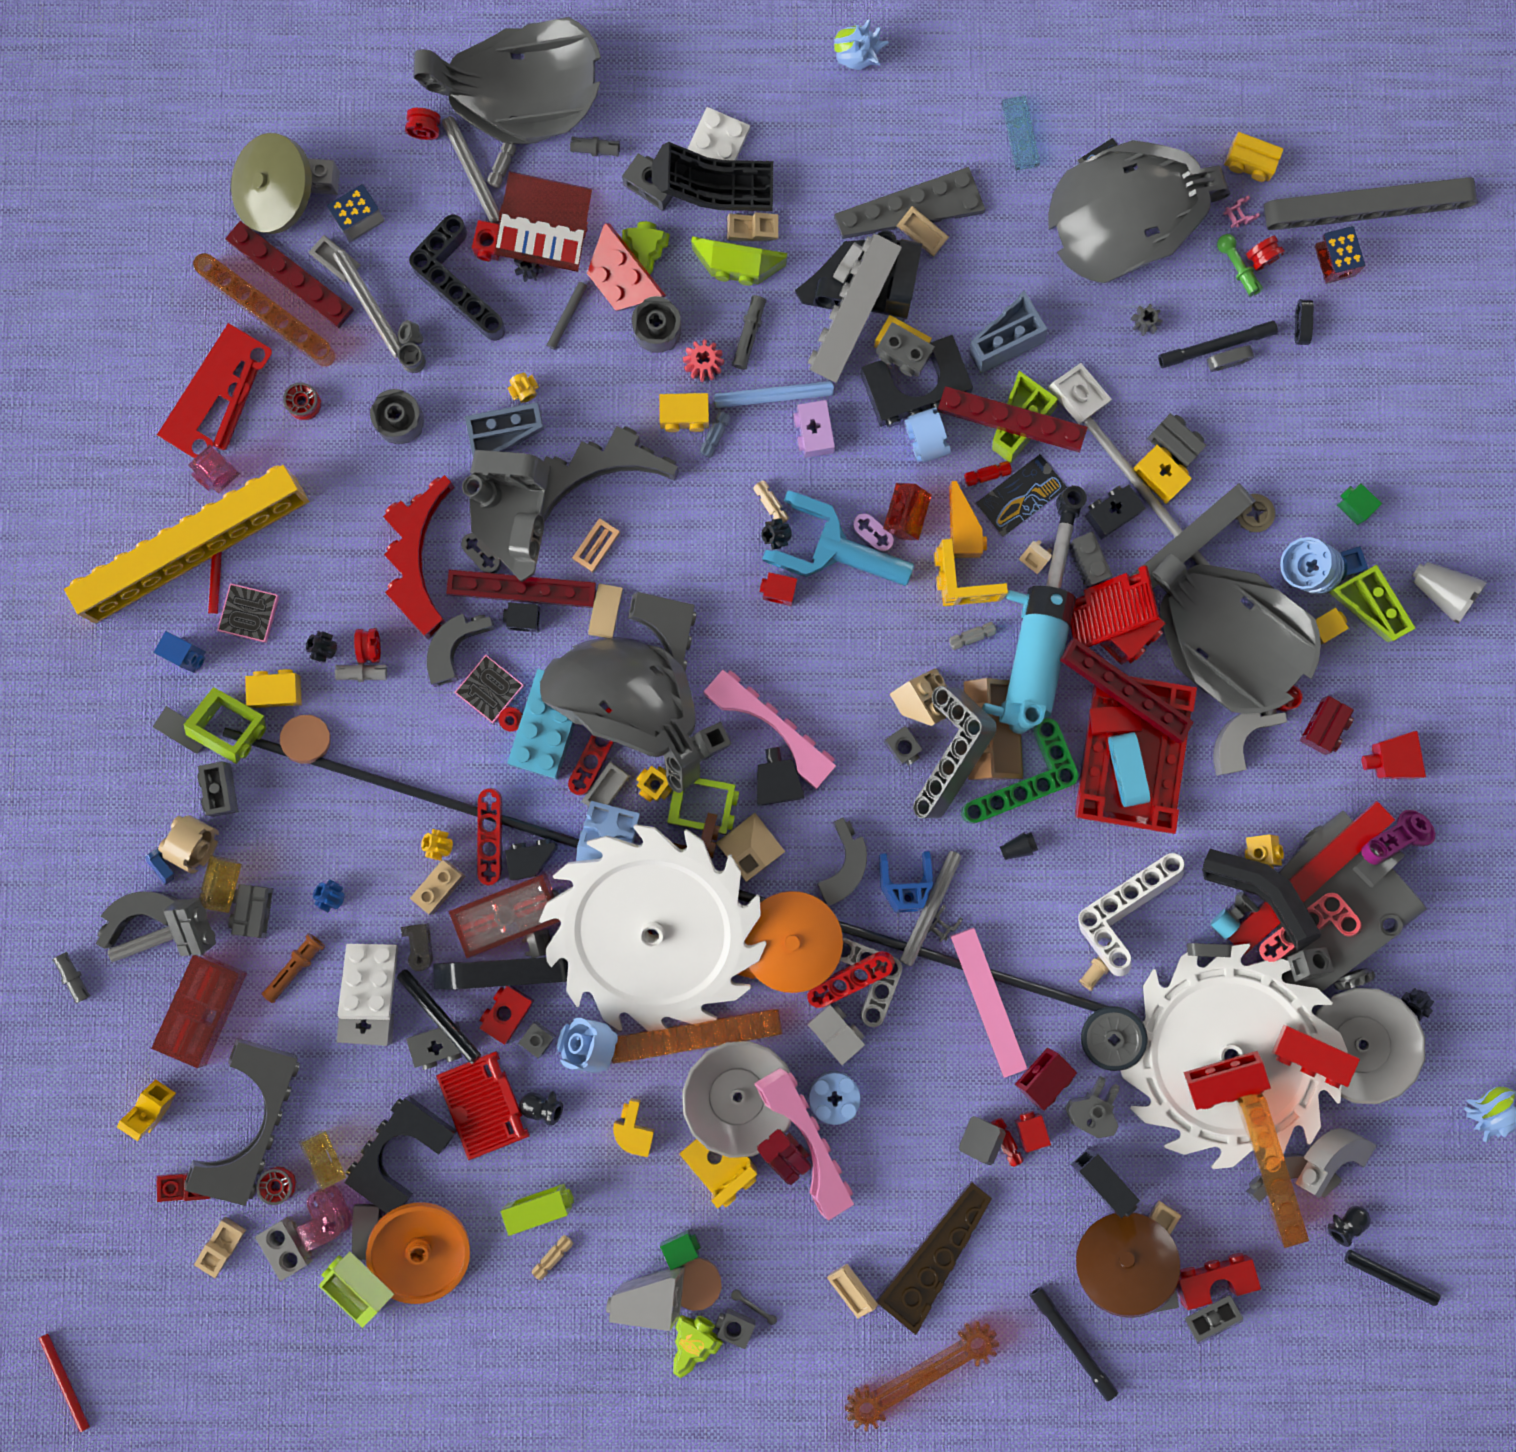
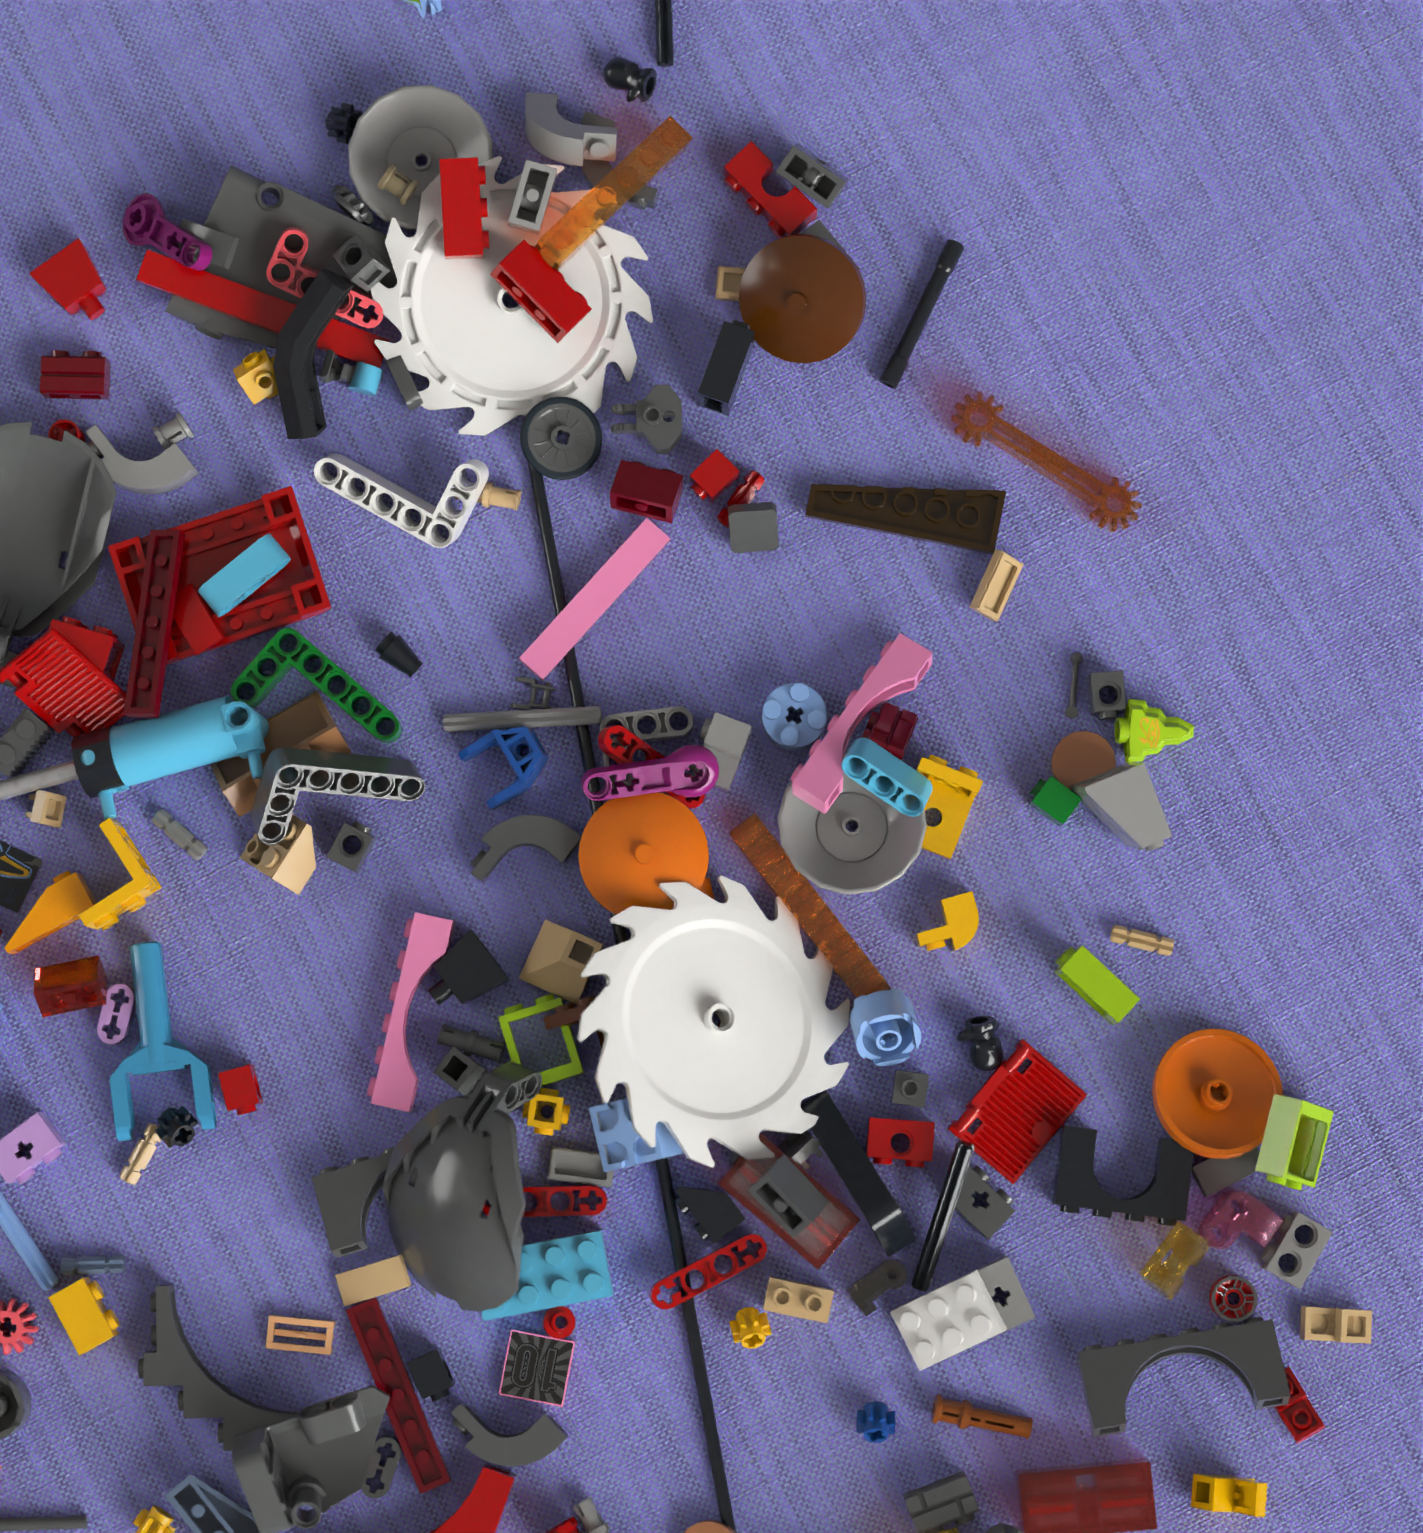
camera: 110 degrees left, 0 degrees up
none -> light grey bush [152,412,194,450]
none -> dark tan bush [377,164,420,205]
none -> dark grey pin [437,1024,506,1063]
none -> light grey brick [508,159,557,235]
none -> magenta beam [581,745,719,801]
none -> dark grey brick [748,1154,829,1238]
none -> medium azure beam [842,738,933,817]

